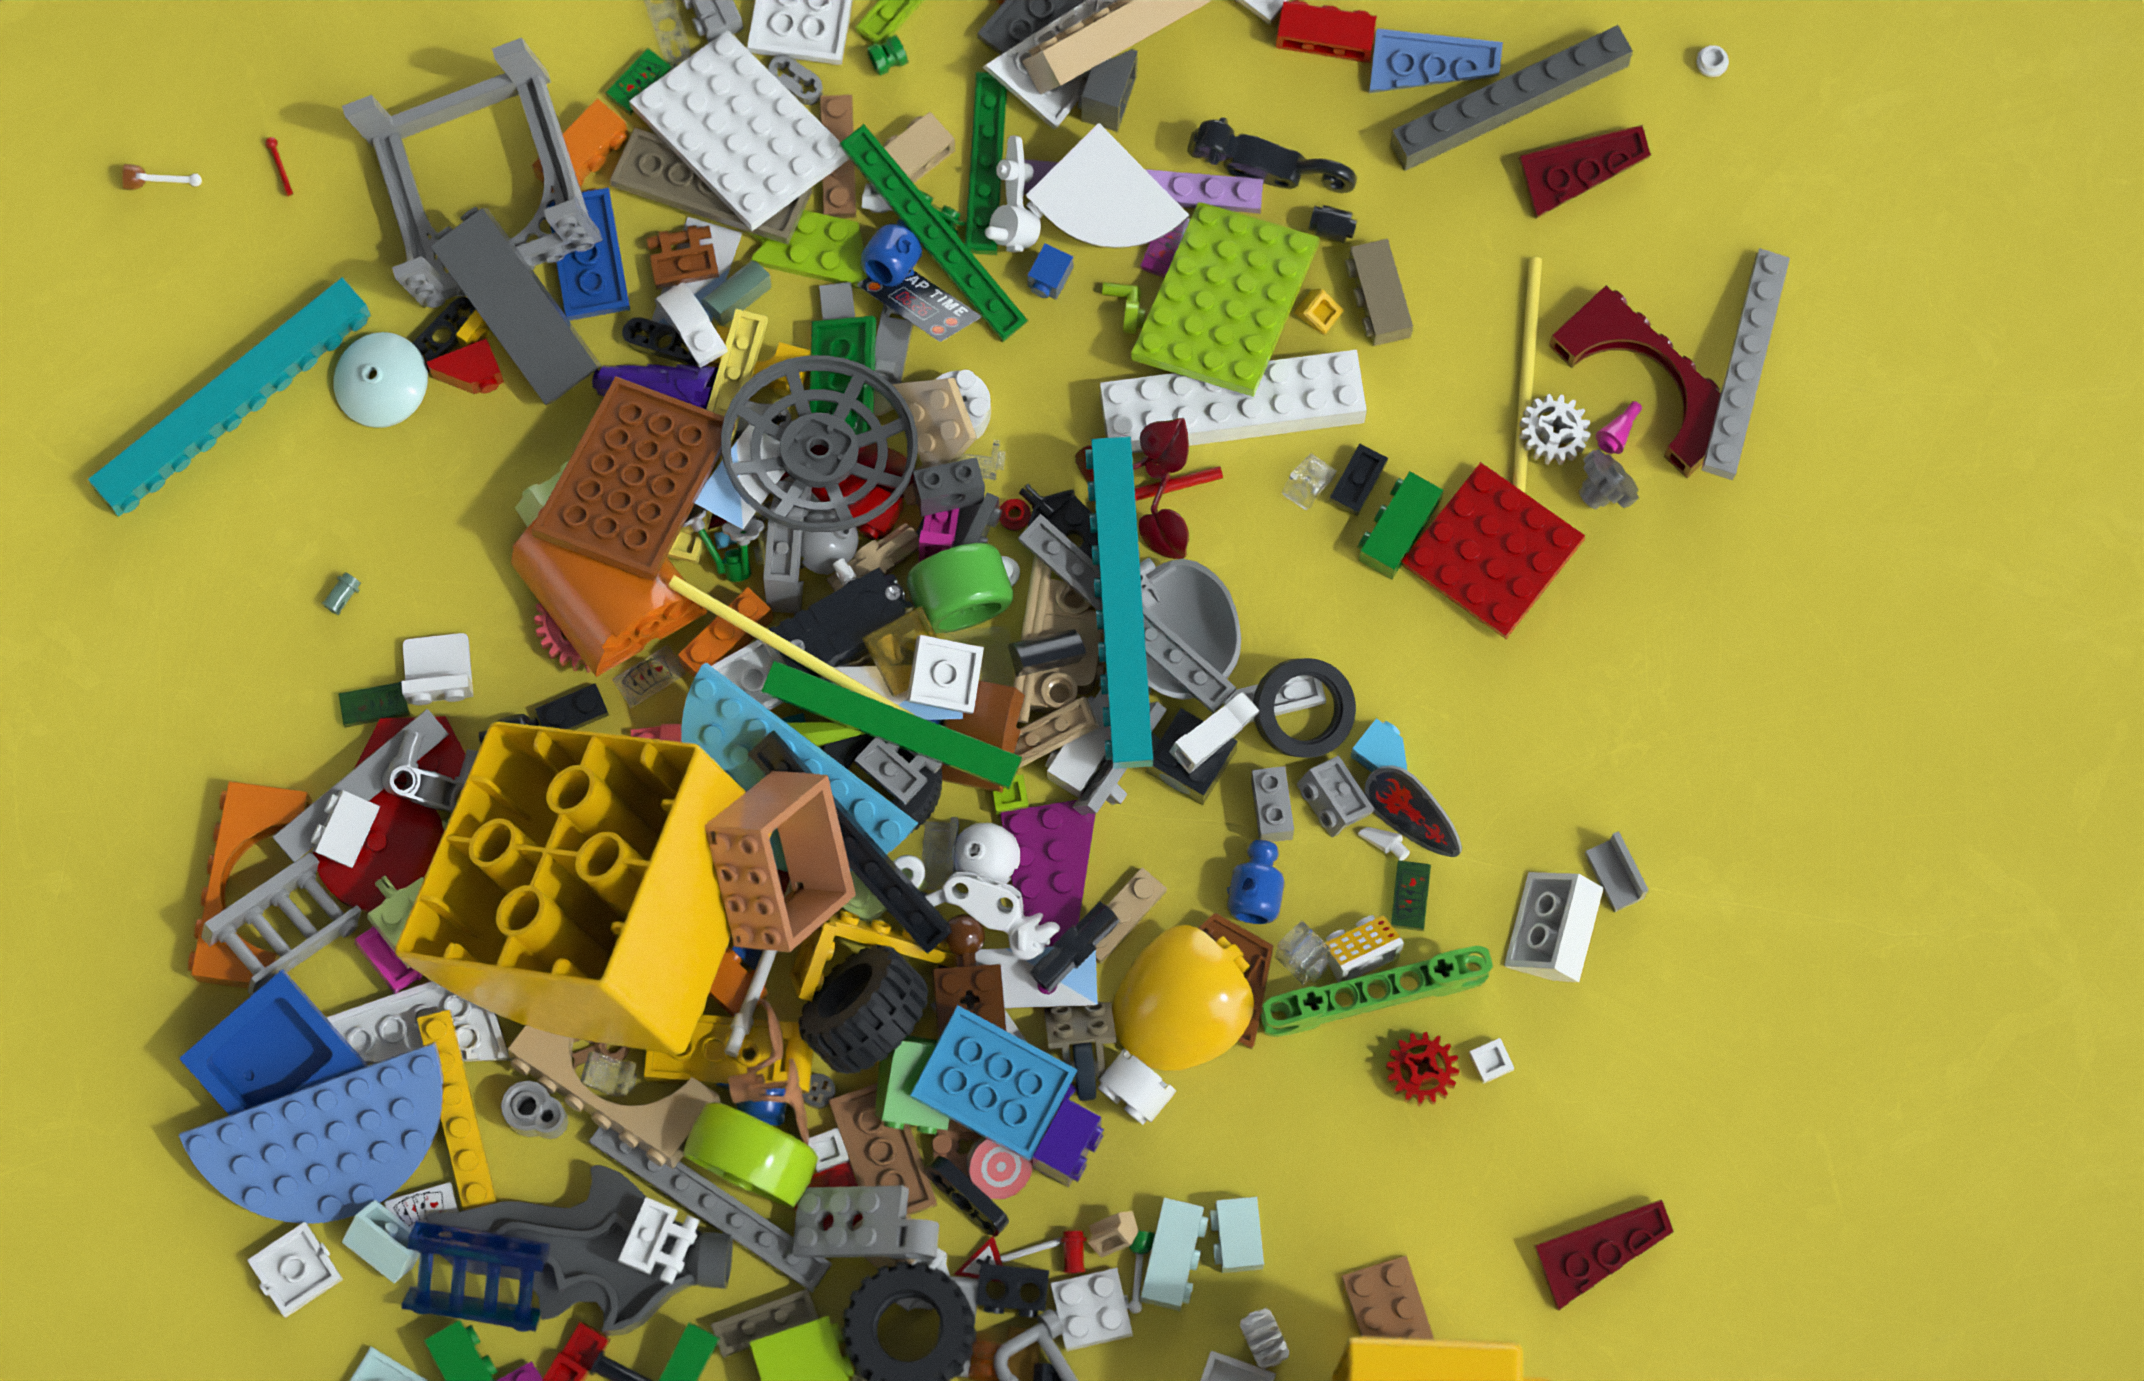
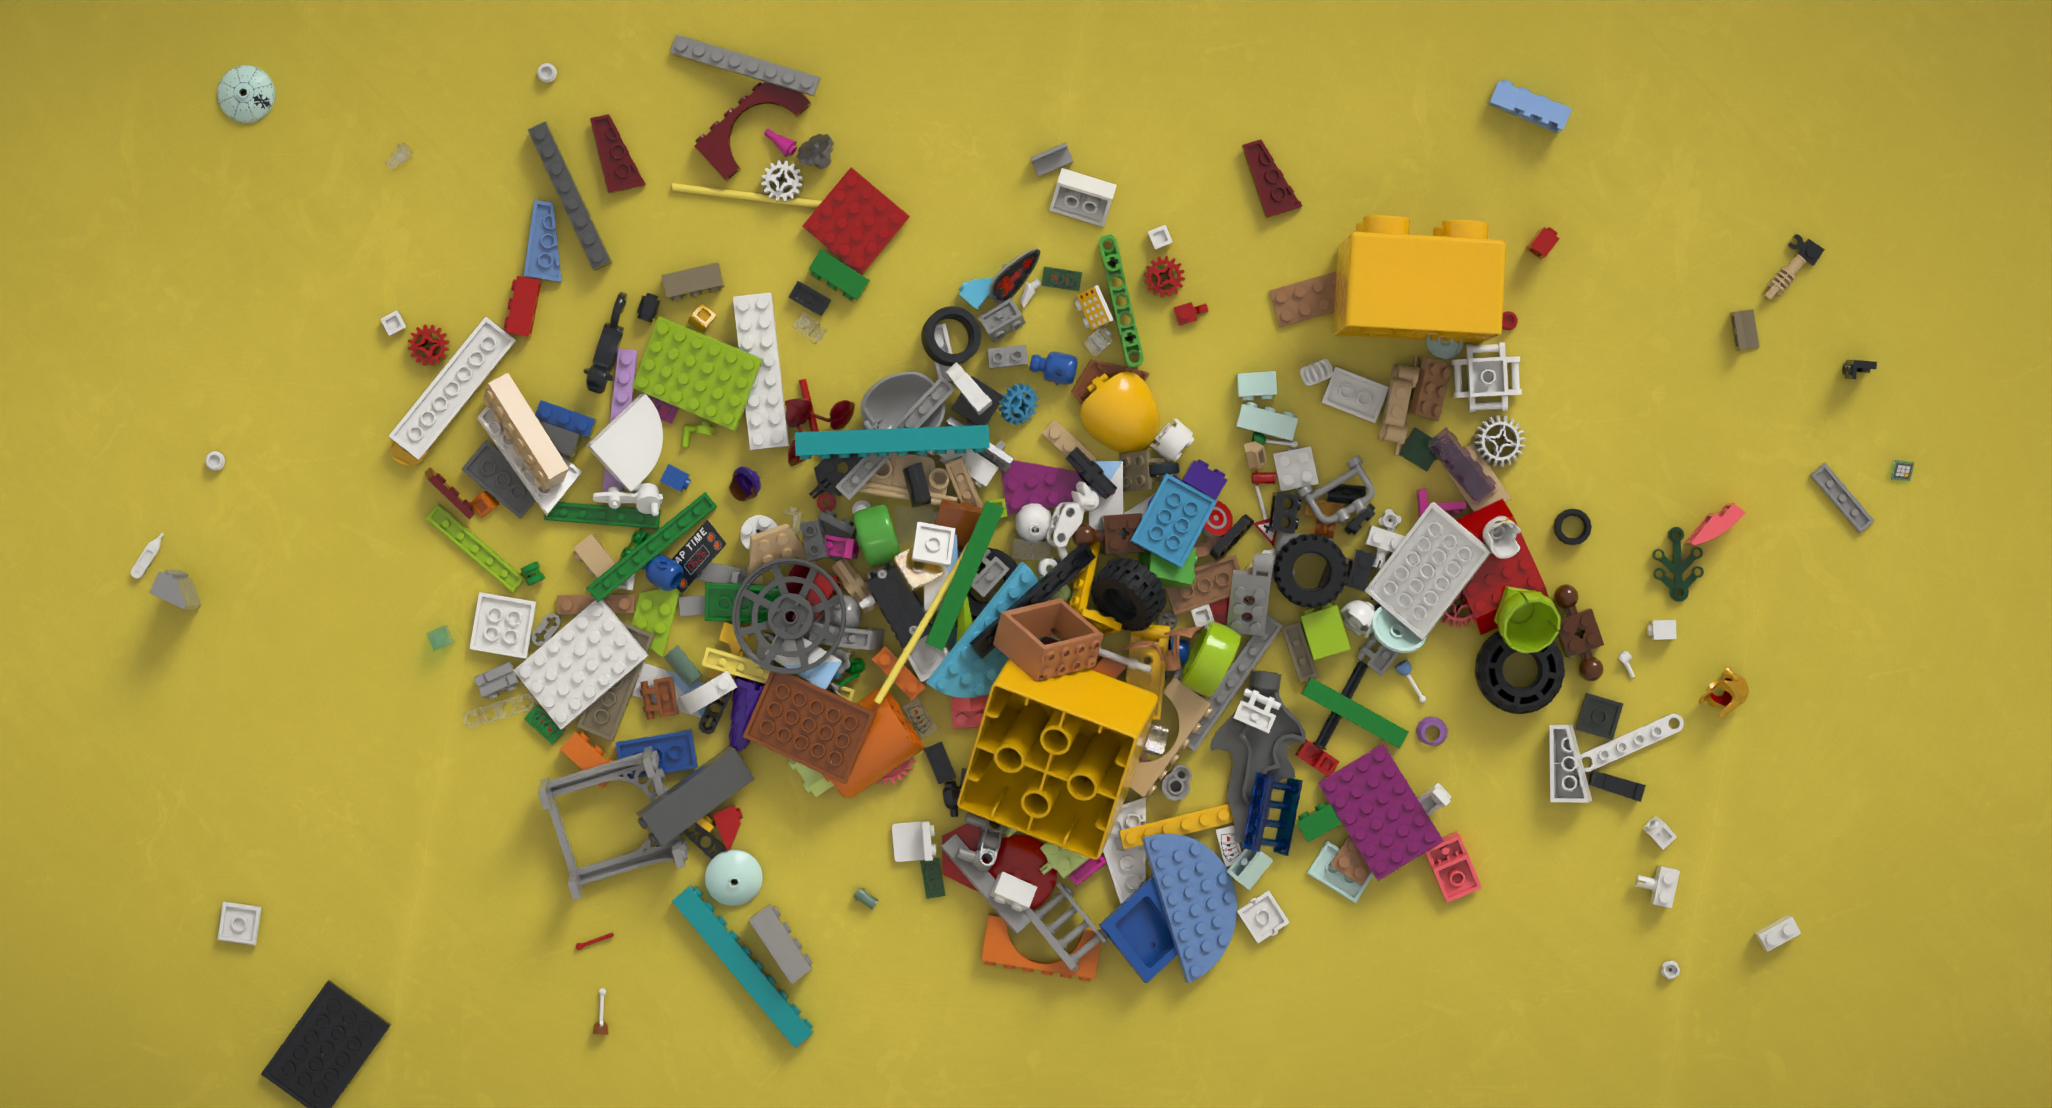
camera: 90 degrees left, 15 degrees up
none -> blue brick [535,400,597,438]
none -> piece [729,466,761,501]
none -> light grey slope [749,904,813,984]
none -> dark azure gear [999,383,1039,425]
none -> red plate [1173,302,1208,326]

